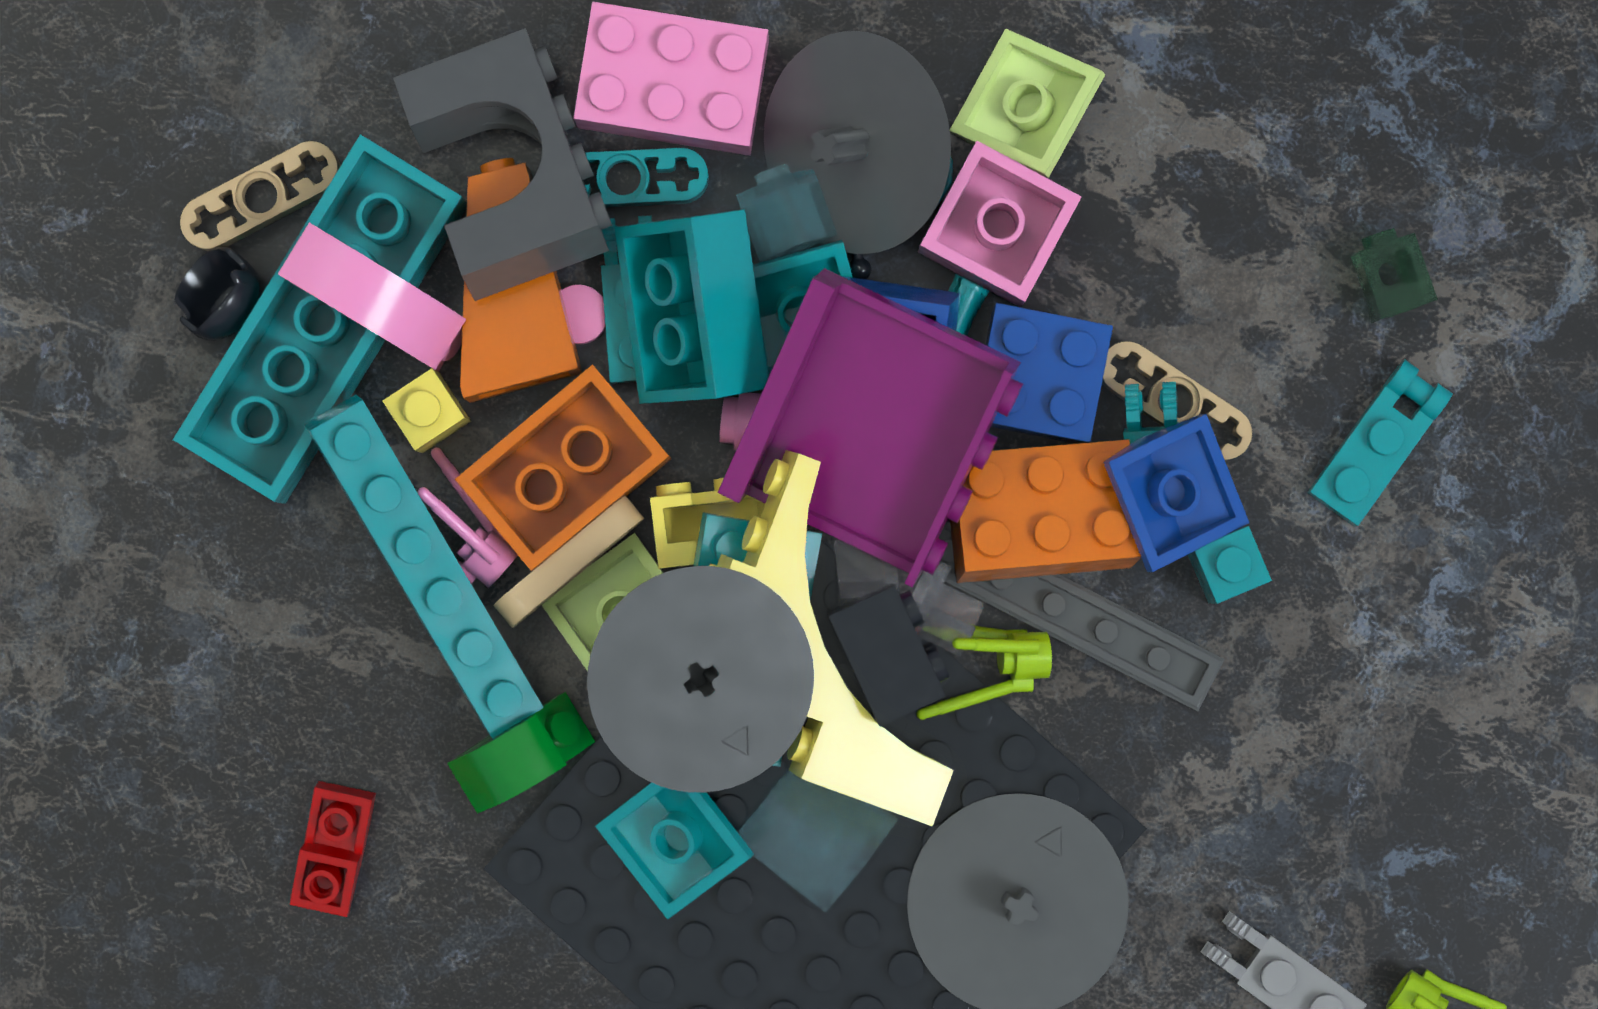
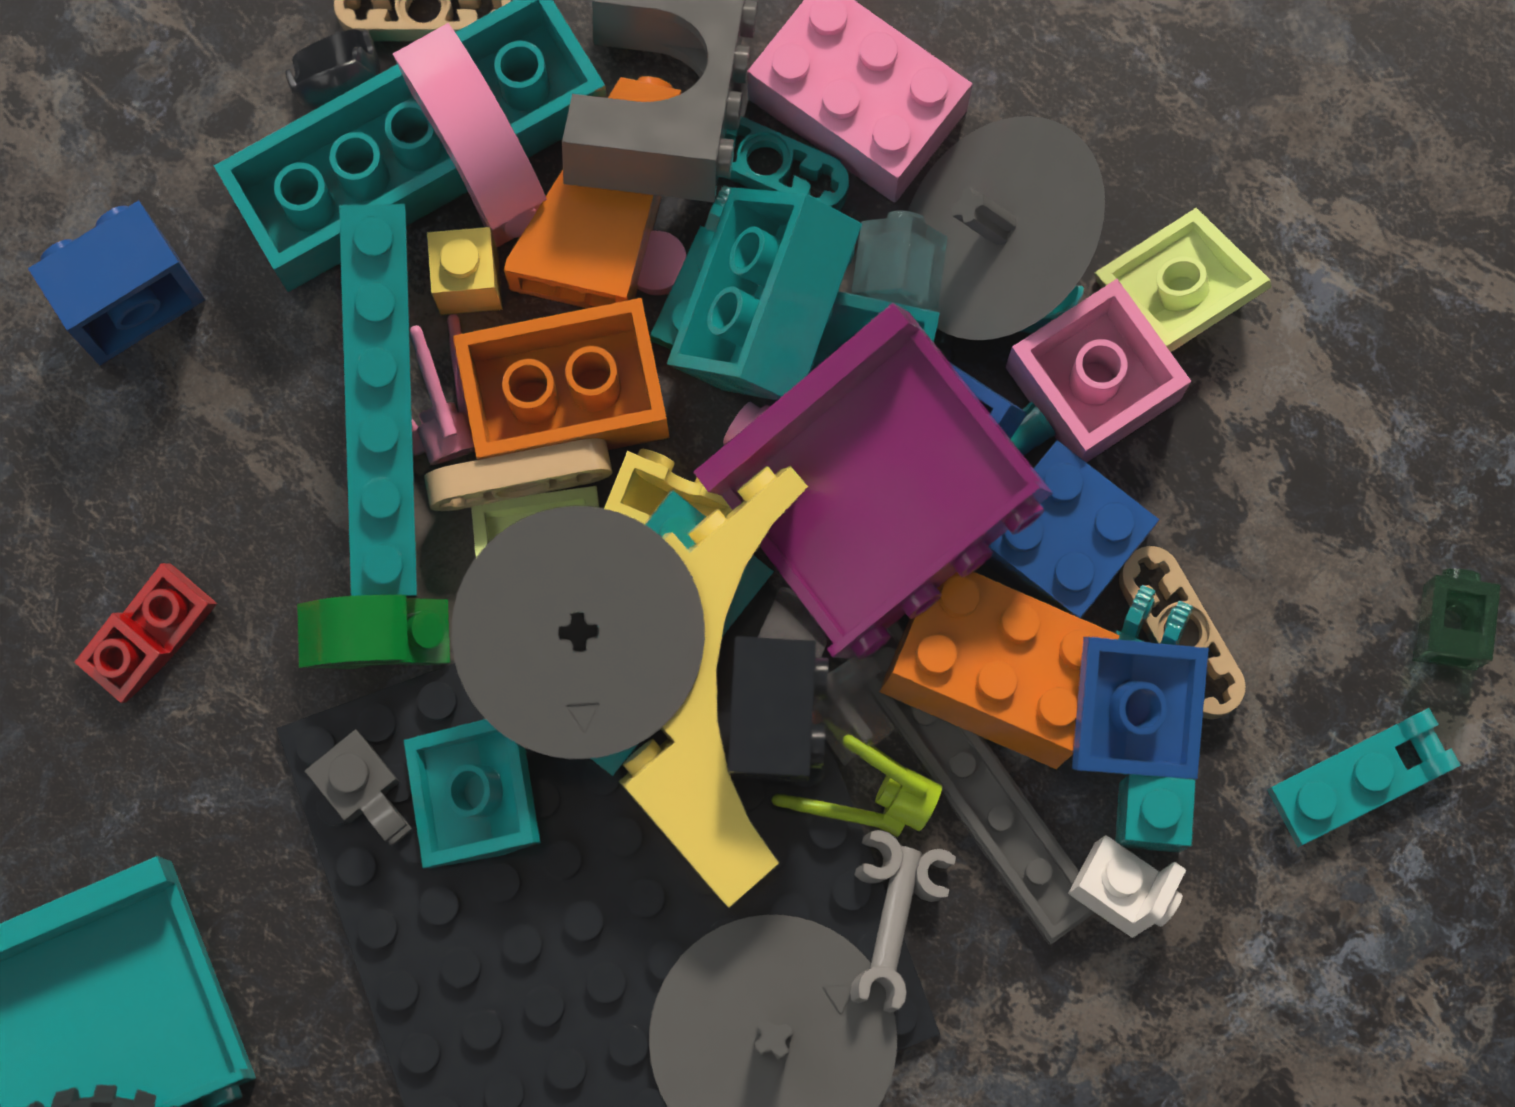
camera: 30 degrees right, 10 degrees down
clear light blue slope [738,766,898,913] -> none
none -> blue brick [28,200,206,366]
none -> dark grey plate [305,729,413,846]
none -> light grey bar [850,830,956,1013]
none -> white bracket [1068,835,1186,938]

